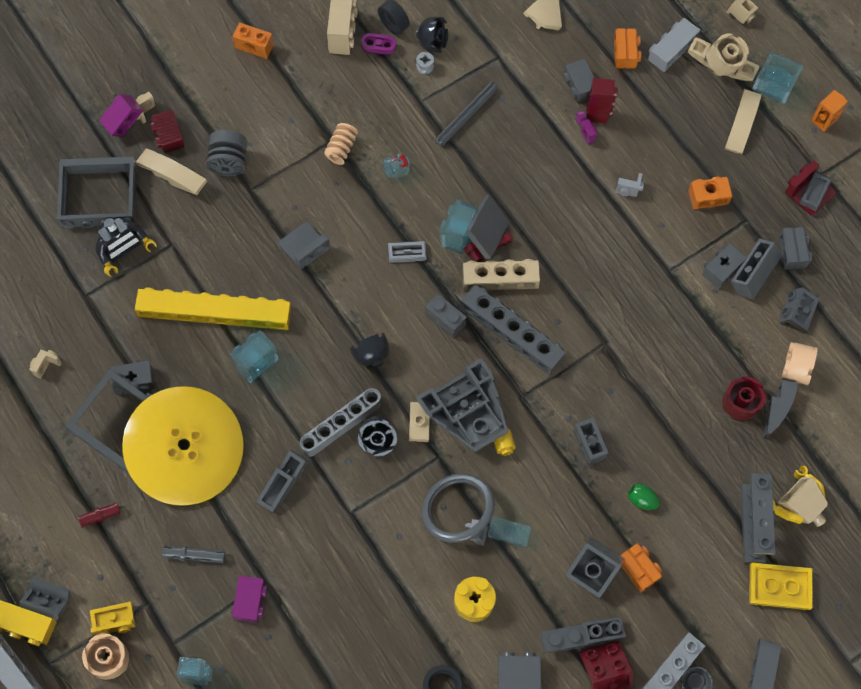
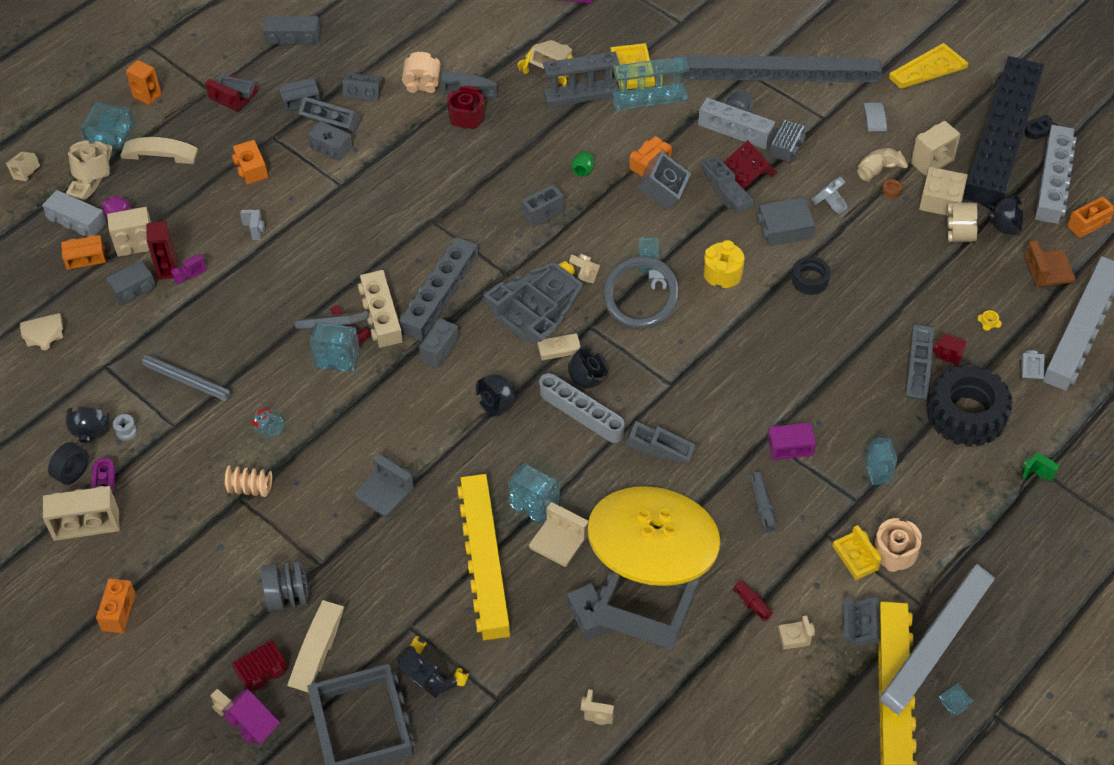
camera: 100 degrees left, 15 degrees down
light grey tile [388,241,426,263] -> none
none -> magenta head [102,195,131,218]
none -> tan brick [107,207,151,257]
none -> tan bracket [529,502,589,567]
none -> tan bracket [569,253,600,283]
none -> clear light blue fence [612,56,689,110]
none -> tan bracket [778,615,815,650]

